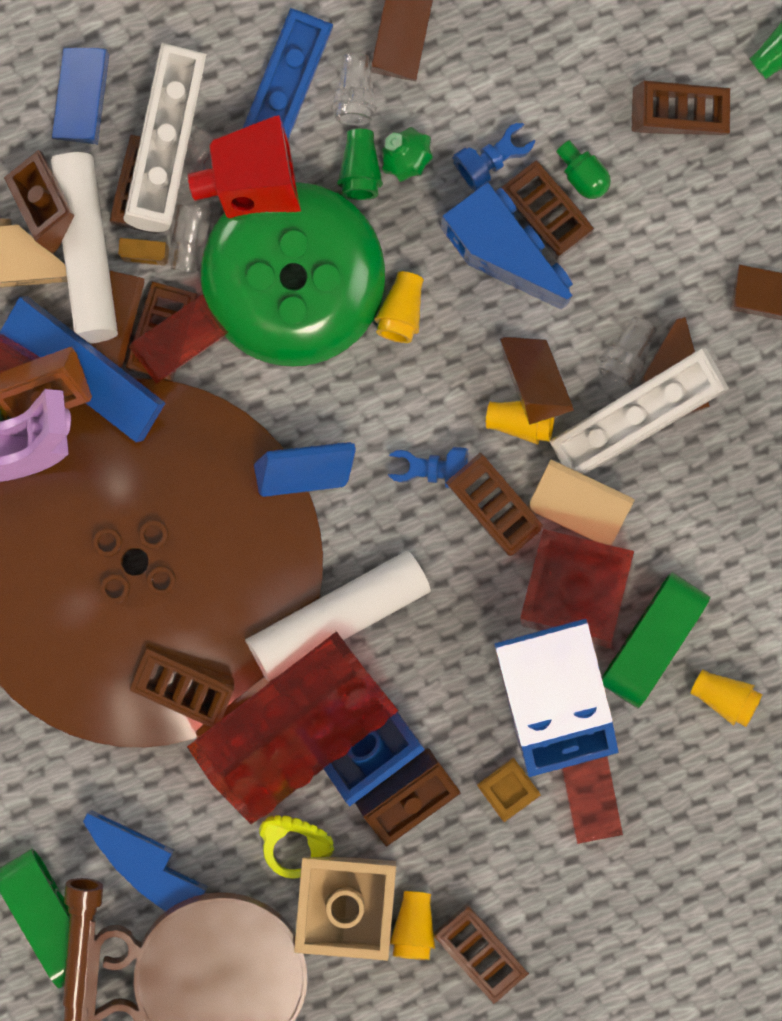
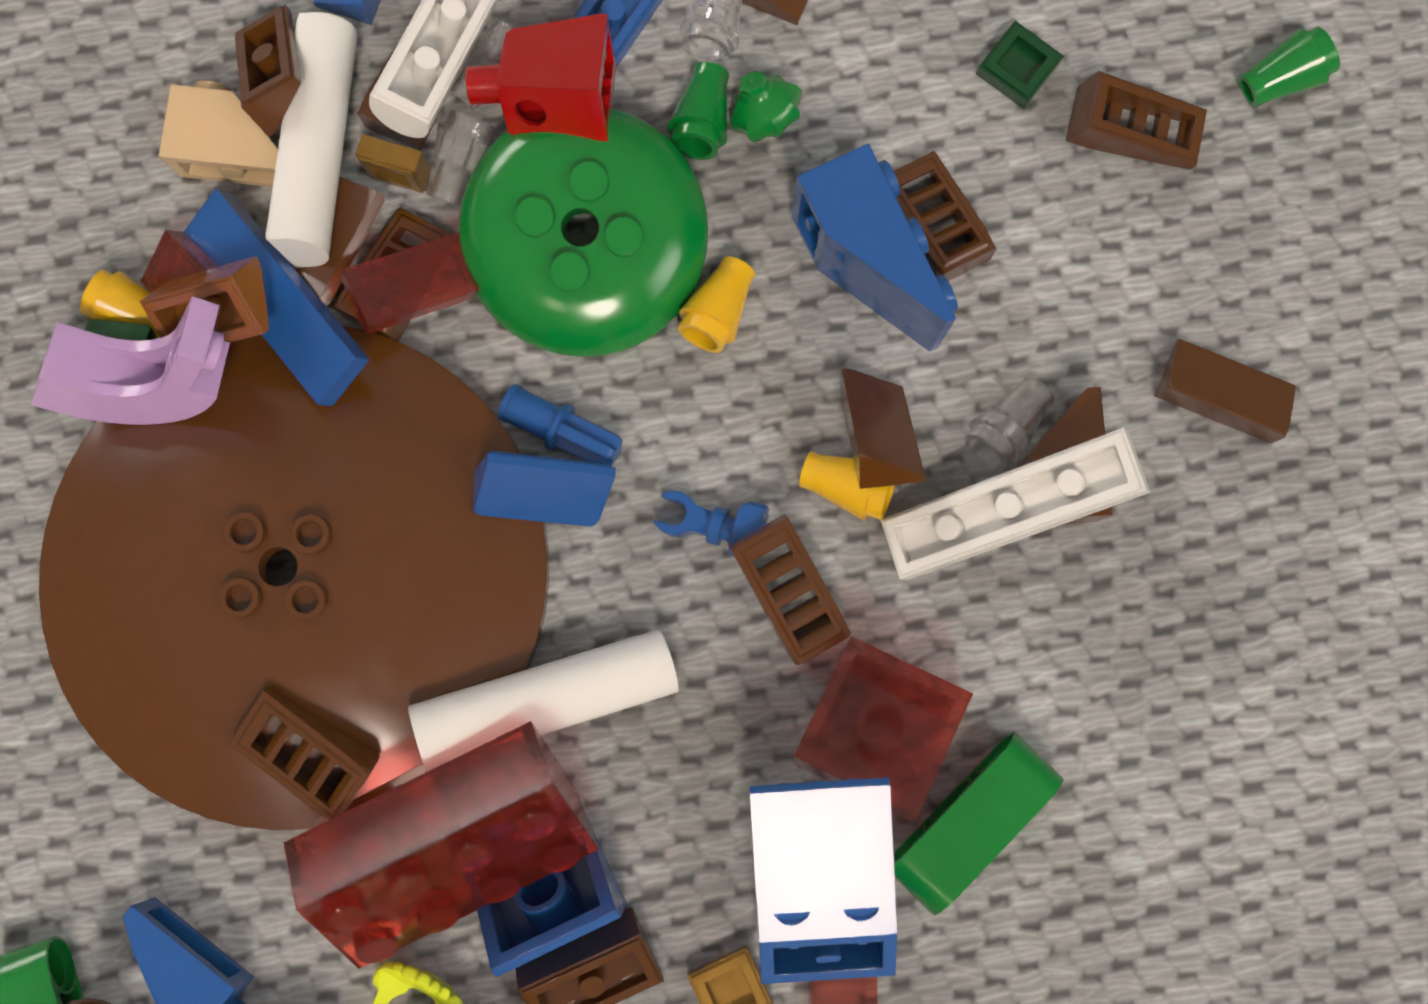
camera: 15 degrees right, 5 degrees down
blue piece [452,123,535,191] -> none
tan slope [528,460,635,547] -> none
green cylinder [556,140,611,199] -> none
yellow cone [690,669,763,727] -> none
none -> blue axle [498,384,623,465]
none -> dark green tile [976,21,1064,109]

